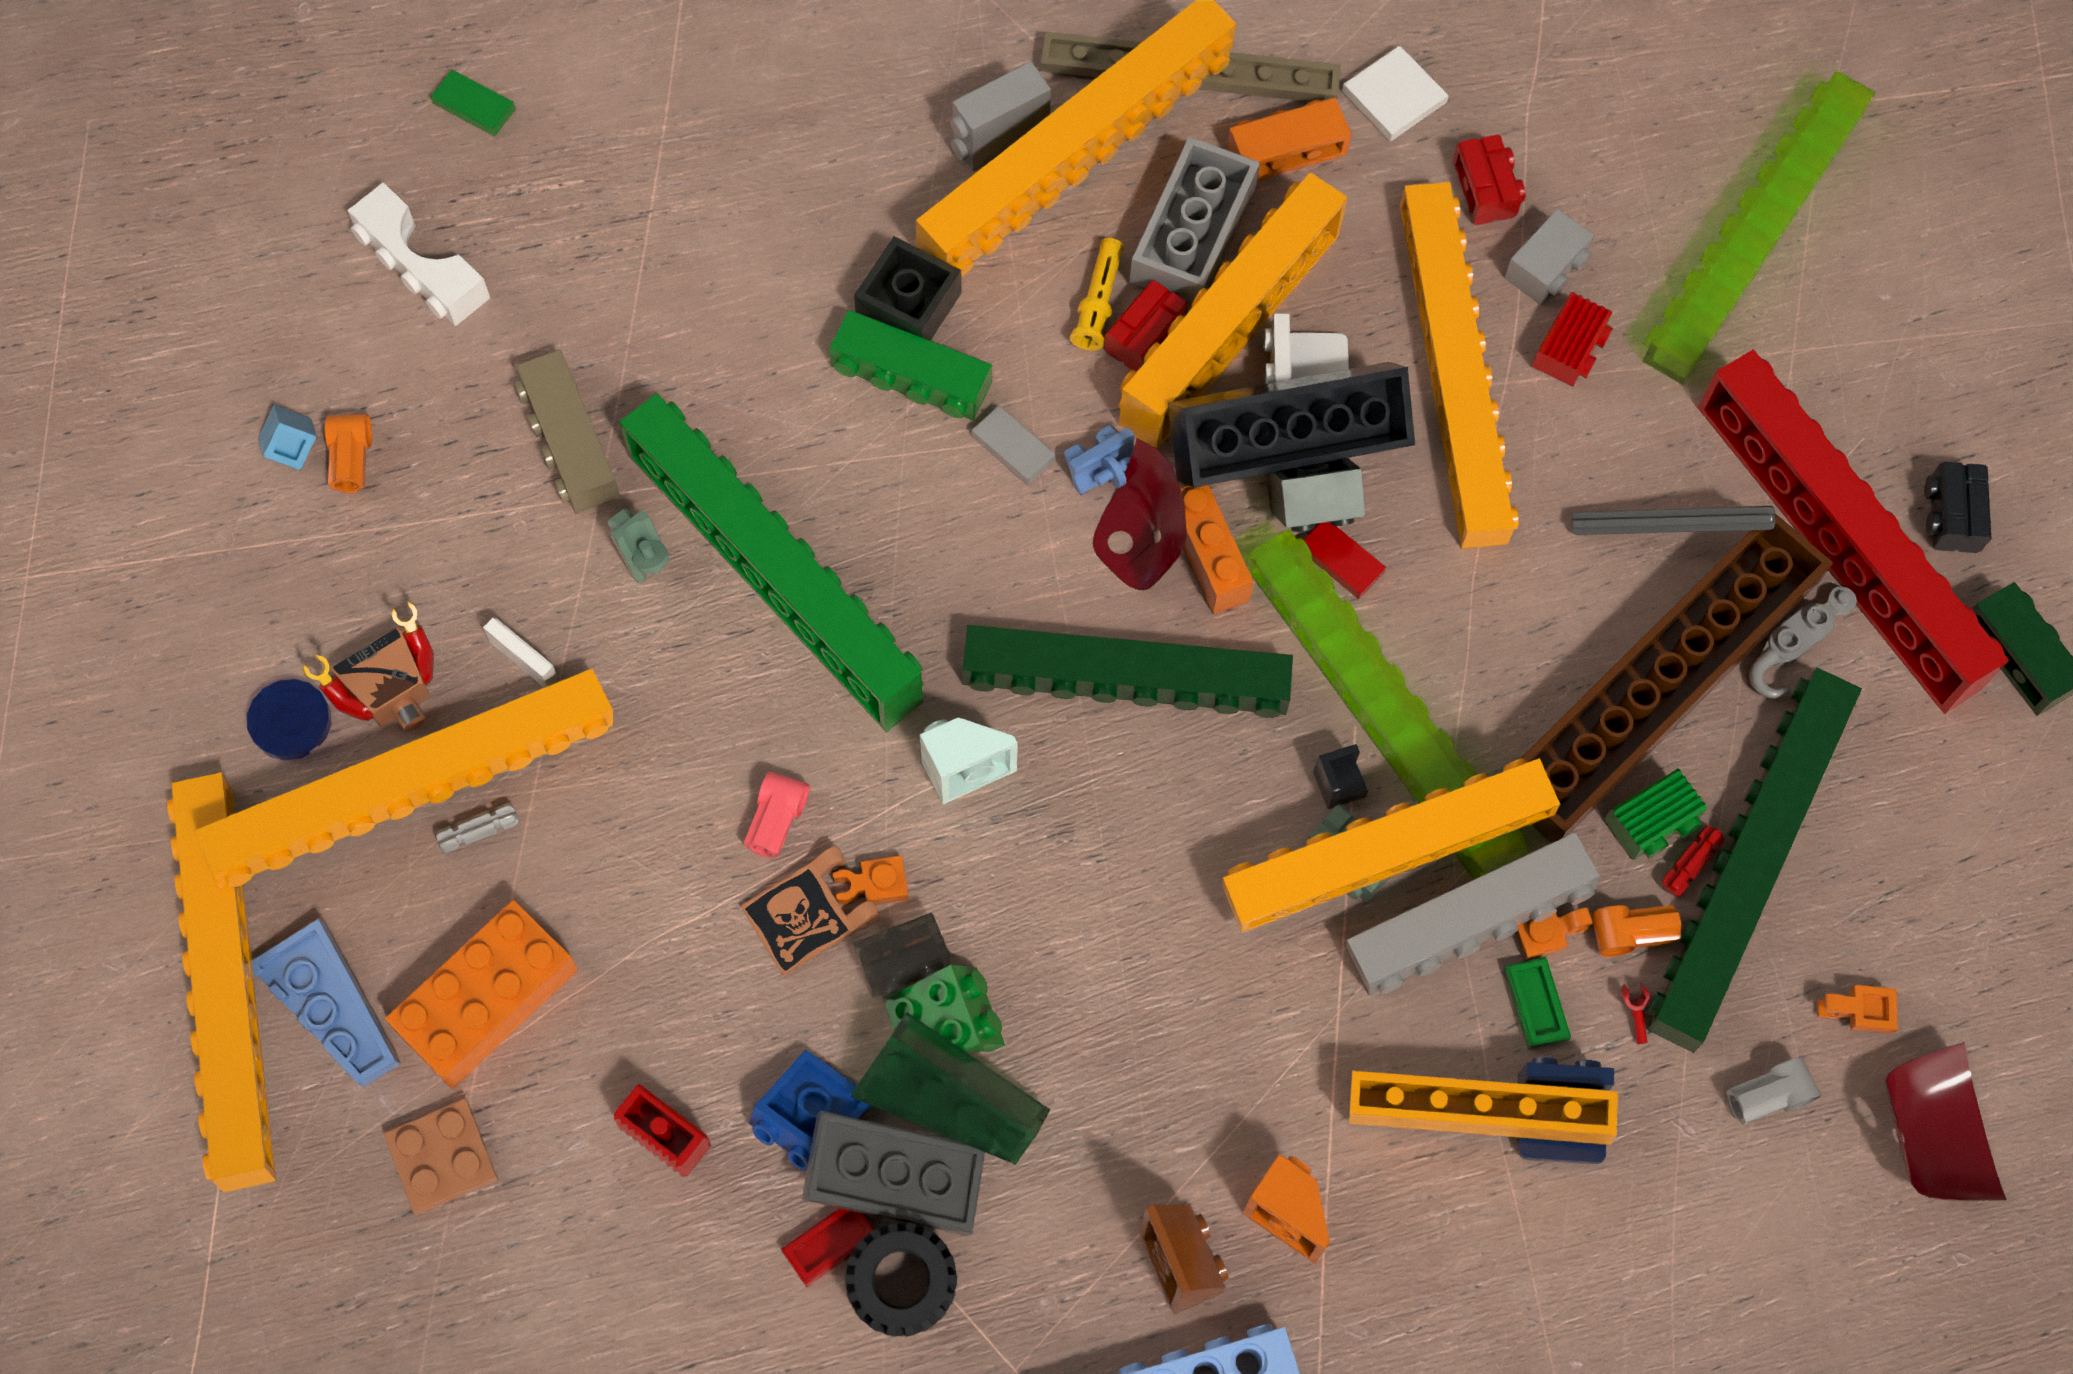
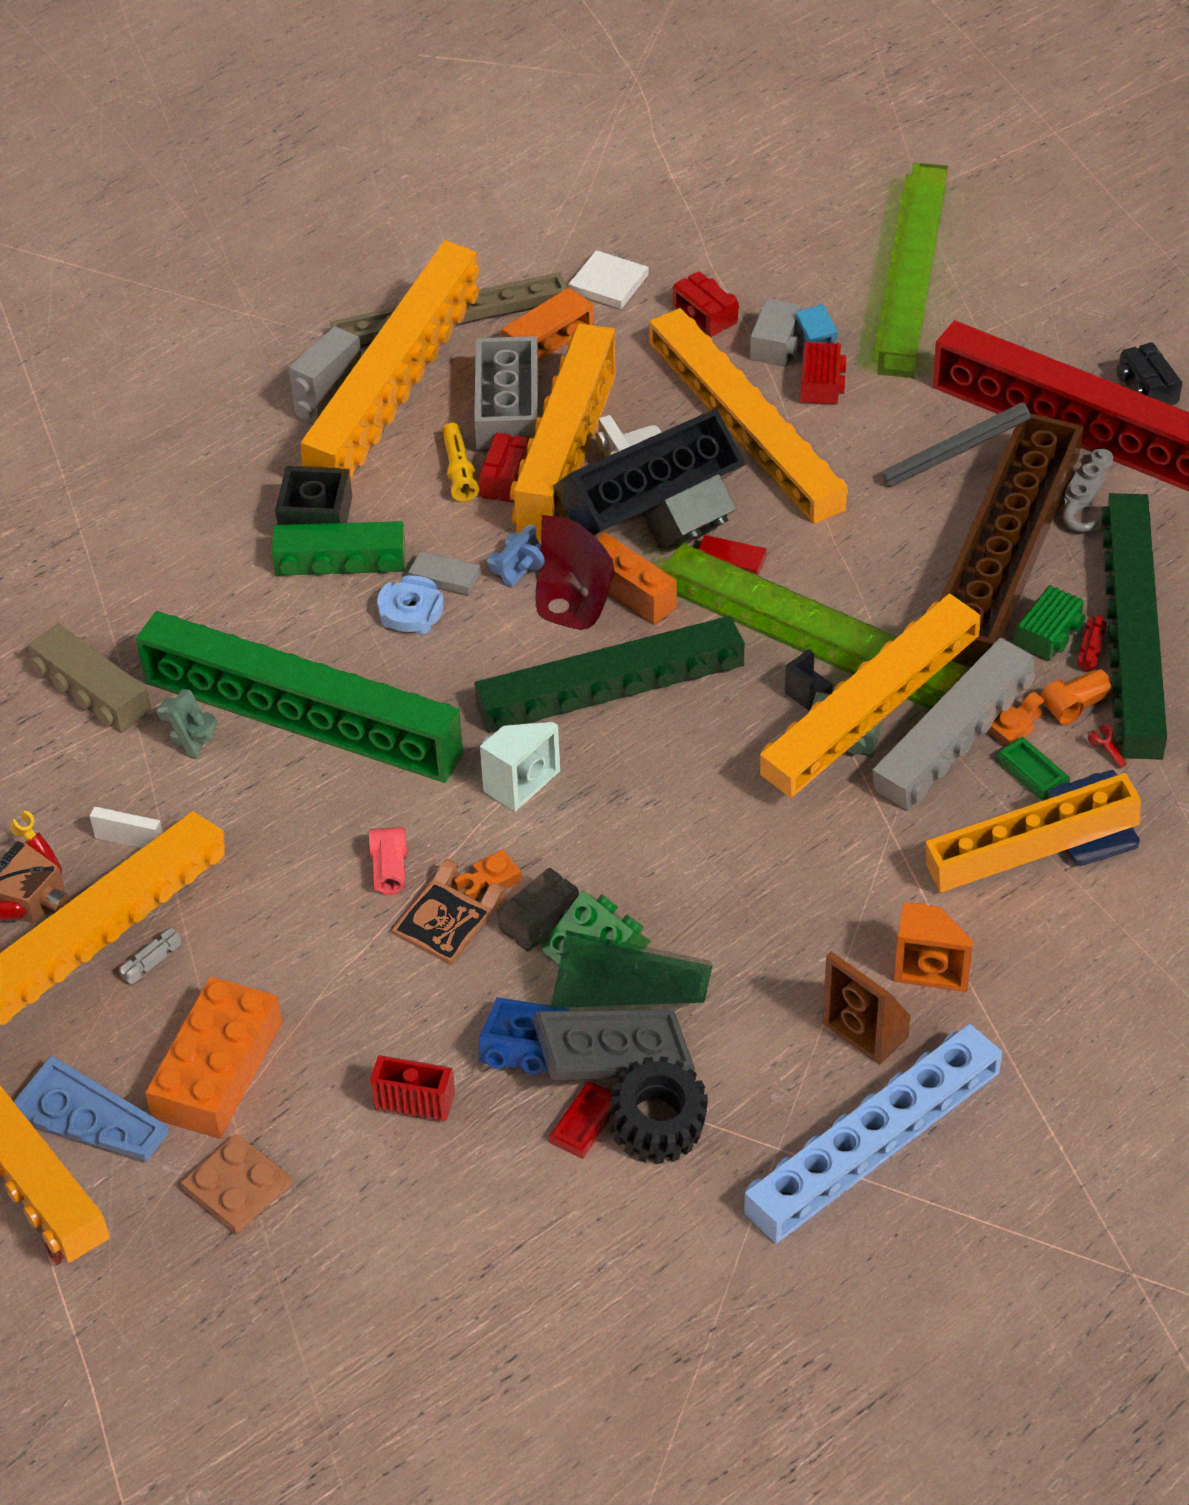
camera: 20 degrees left, 20 degrees down
none -> light blue plate [377,576,444,635]
none -> dark azure panel [796,304,838,352]

